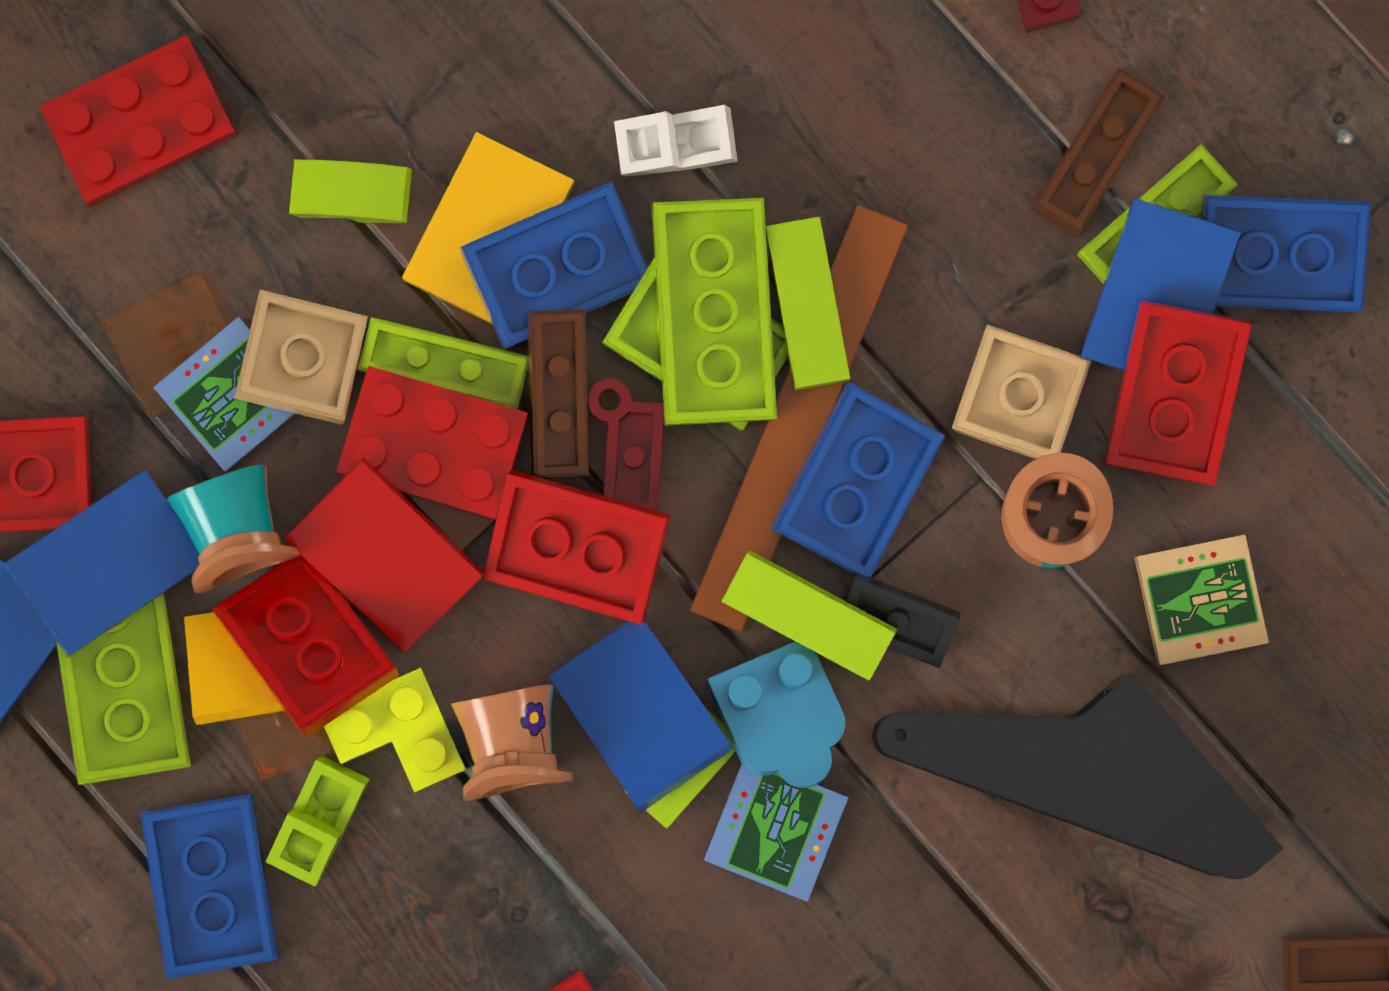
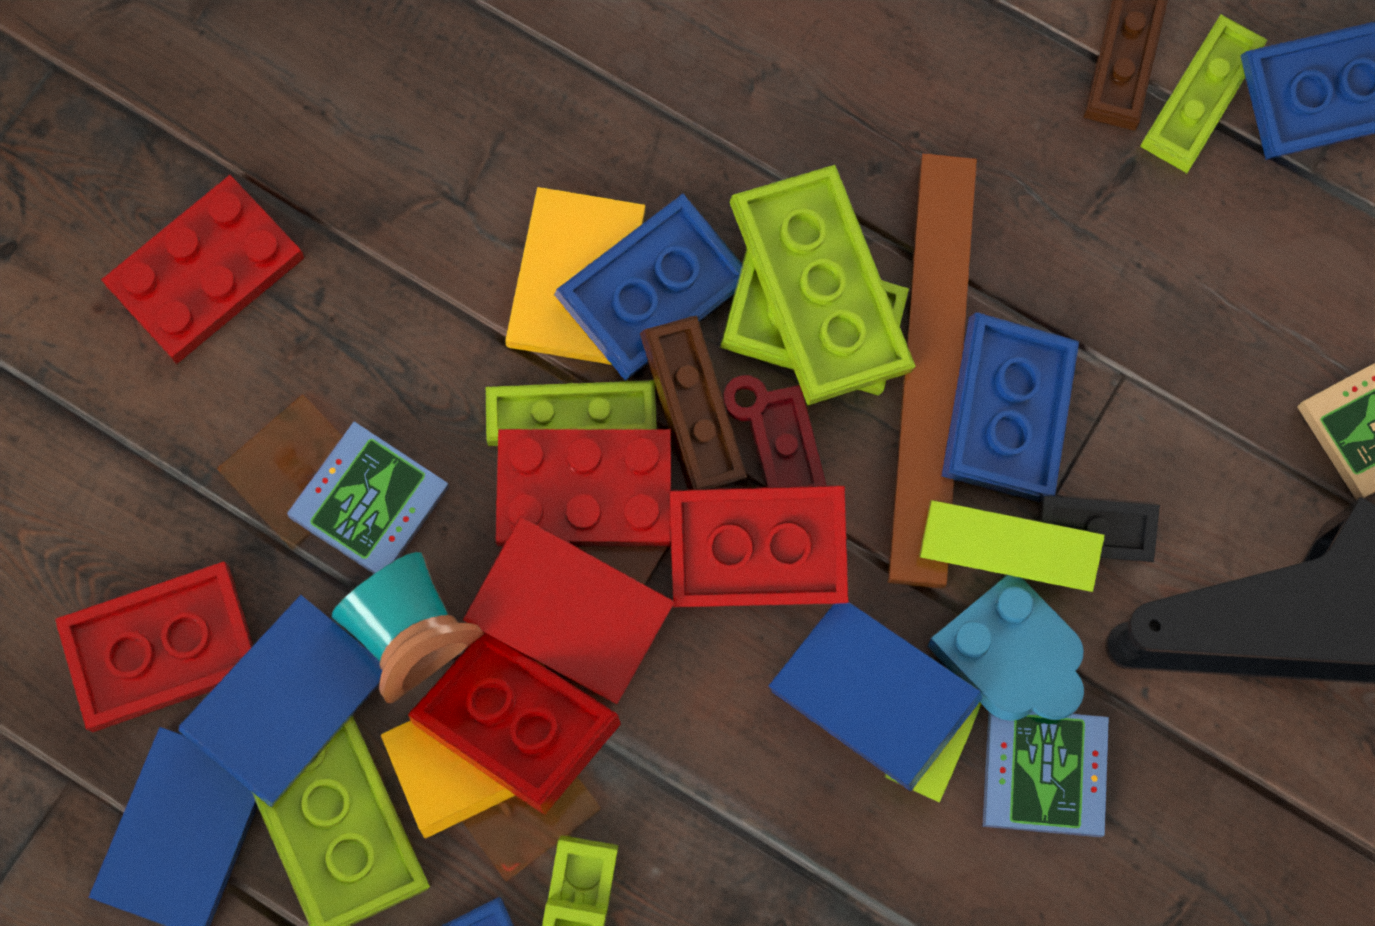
camera: 20 degrees left, 10 degrees down
tan tile [234,290,368,425] -> none
lime slope [289,159,412,223] -> none
neon yellow plate [324,668,466,793] -> none
nougat hat [451,684,574,802] -> none
white slope [614,105,738,176] -> none
lime tile [766,217,851,391] -> none
tan tile [951,325,1092,459] -> none
nougat hat [1001,453,1113,568] -> none
blue tile [1080,197,1241,370] -> none
red plate [1104,299,1252,486] -> none

